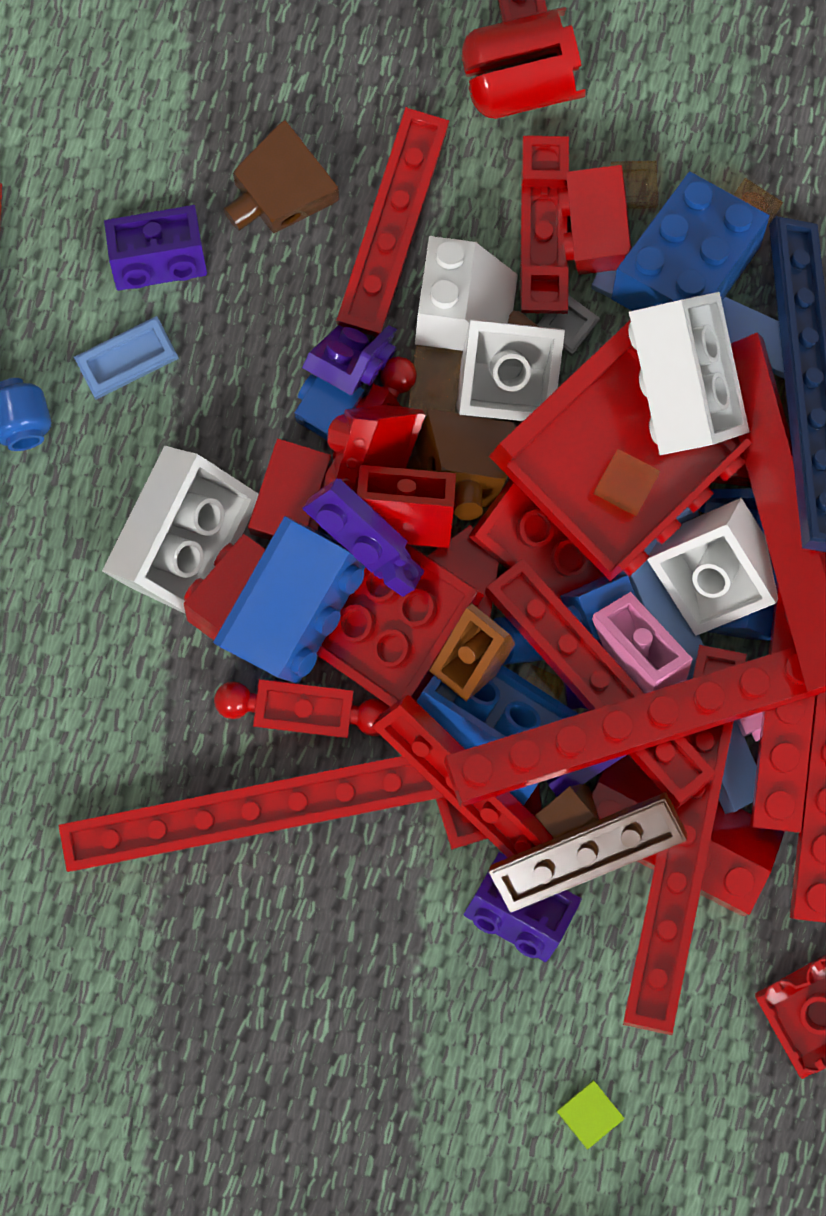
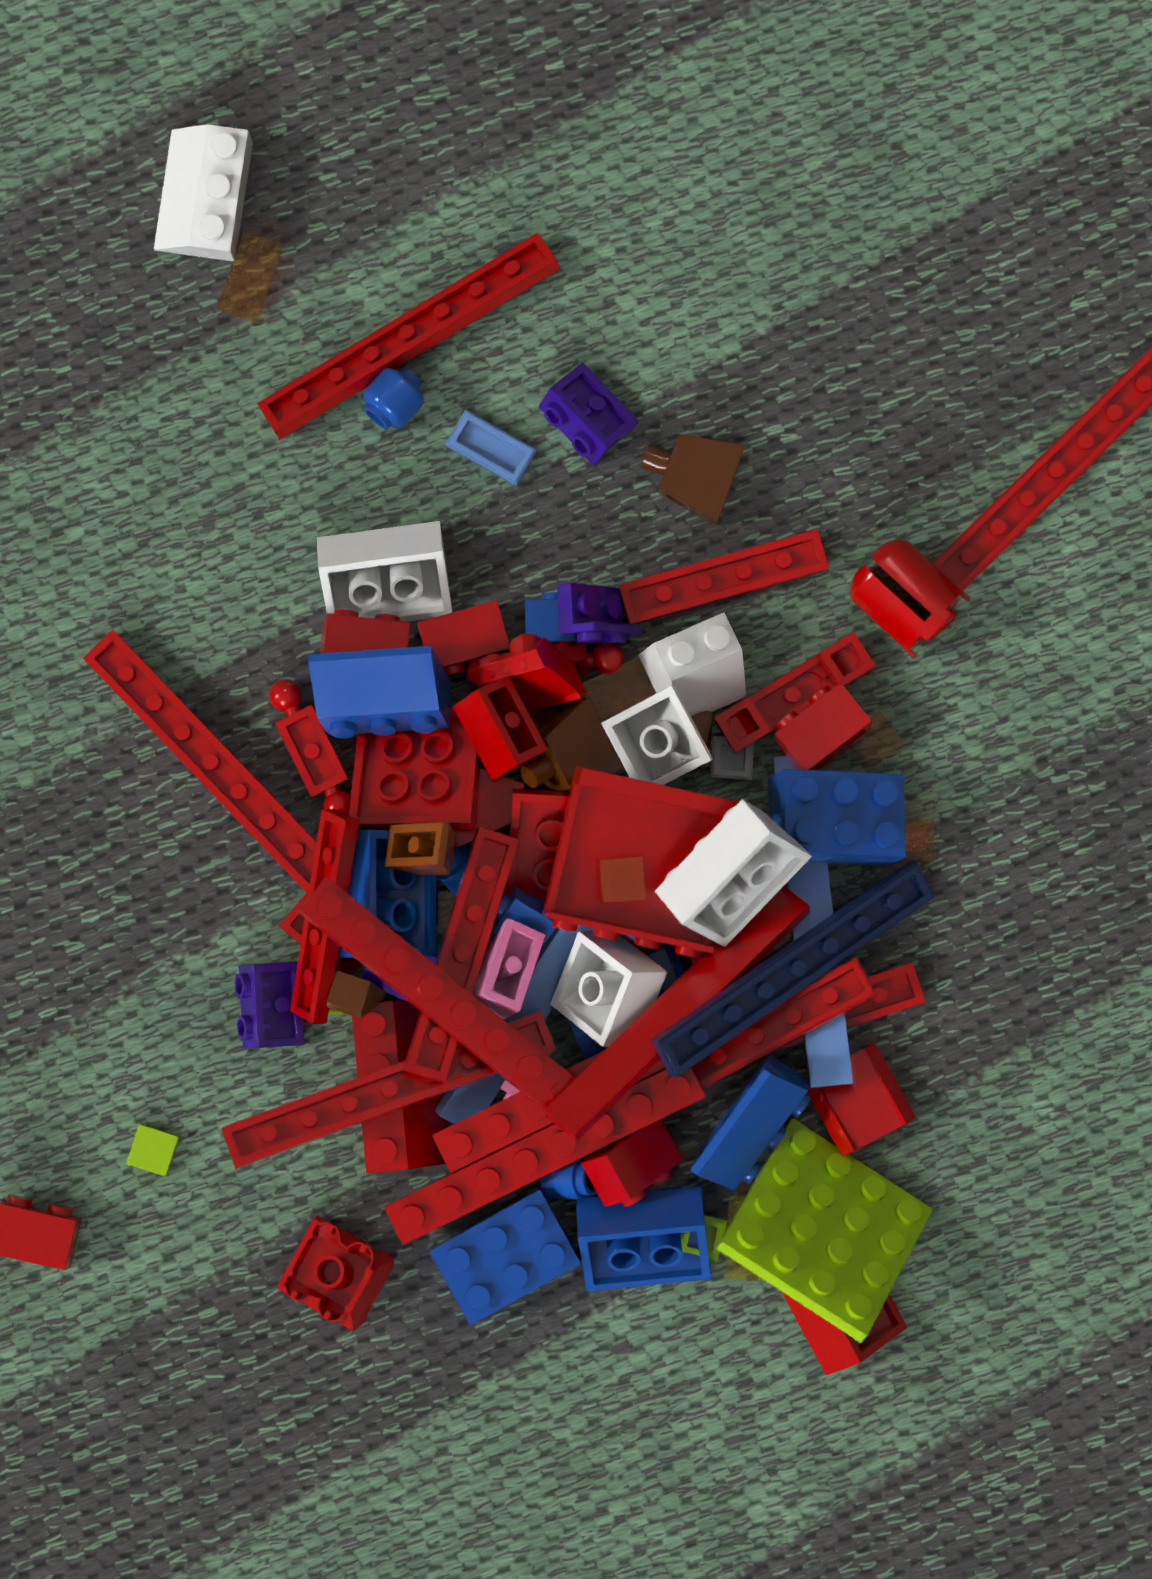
camera: 65 degrees right, 5 degrees up
dark purple hinge [302,478,424,597] -> none
tile [489,792,687,913] -> none

